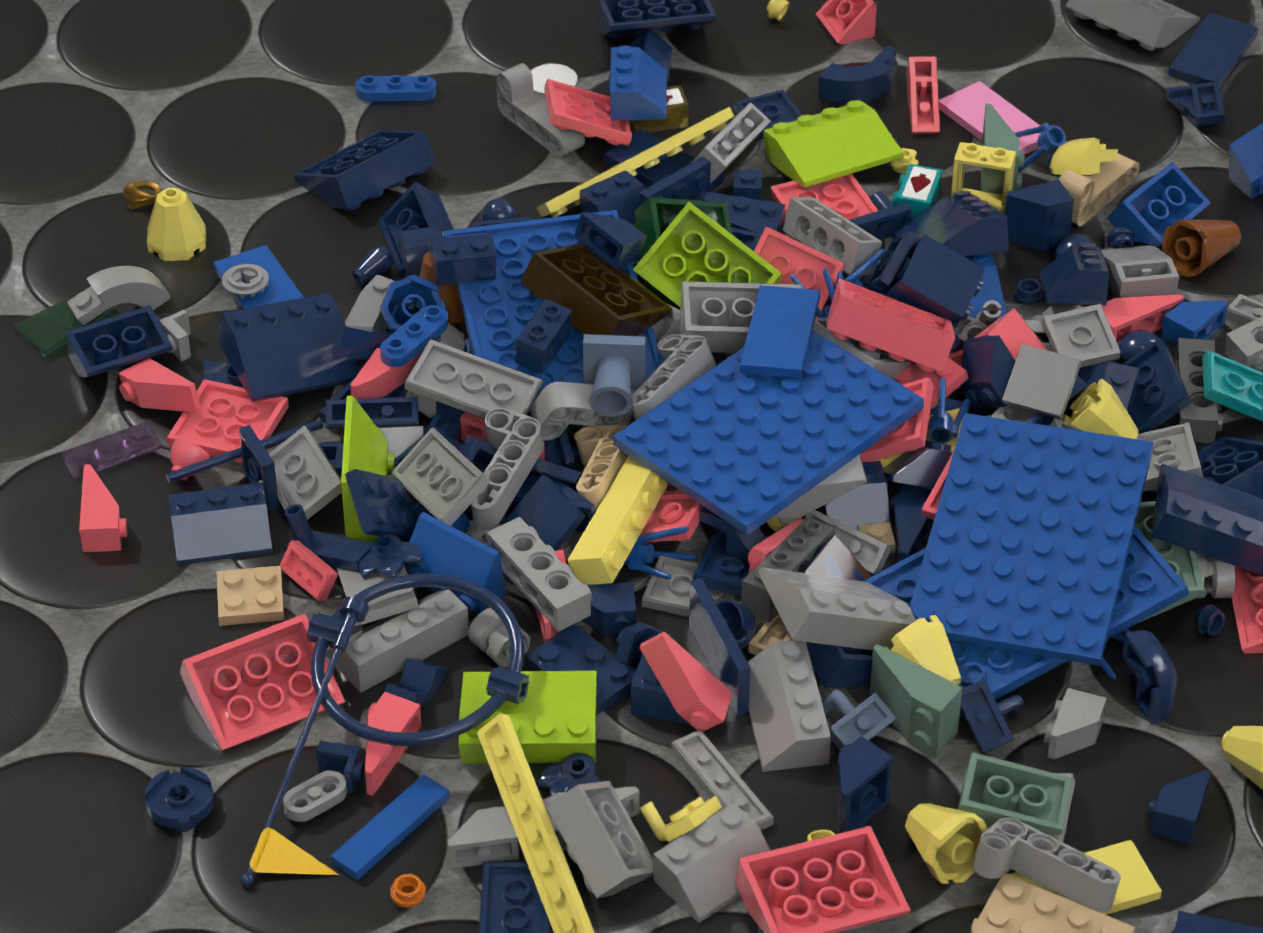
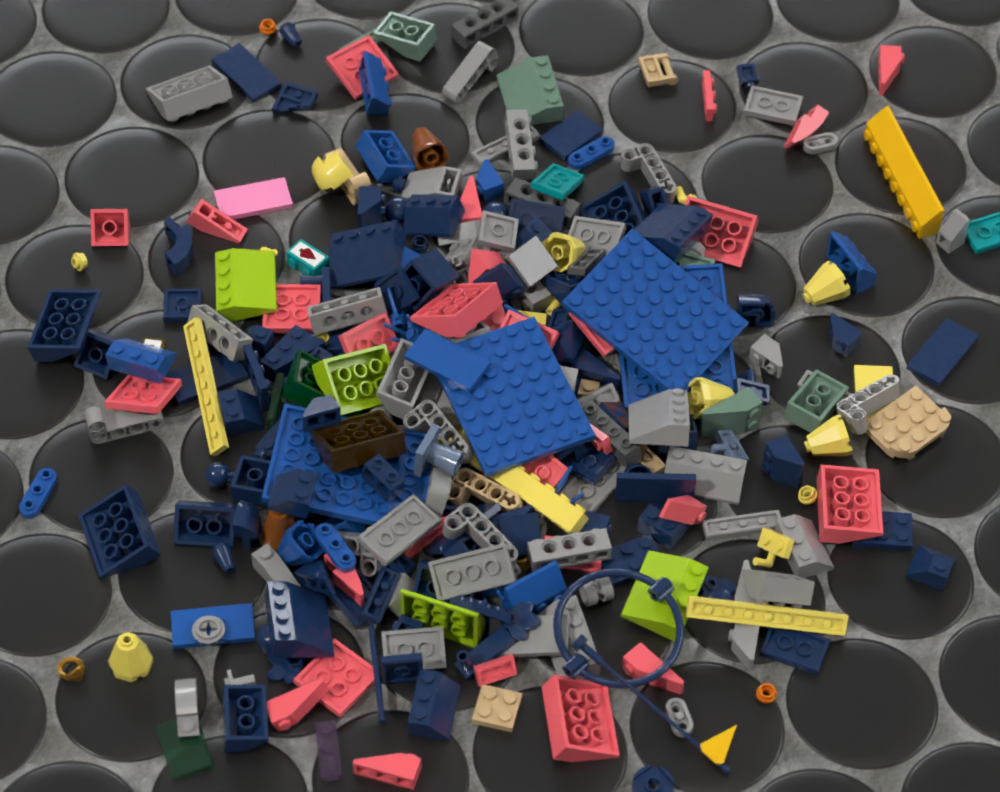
camera: 70 degrees left, 10 degrees up
coral brick [170,439,210,480] -> none
dark blue bracket [316,741,365,793] -> none
blue tile [331,774,450,880] -> none
dark blue slope [385,658,448,707] -> none
white sticker [531,64,577,94] -> none
dark blue bracket [615,622,663,663] -> none
light yellow window [951,142,1016,214] -> none
sand green slope [981,103,1024,195] -> none
blue plant [1015,122,1067,173] -> none

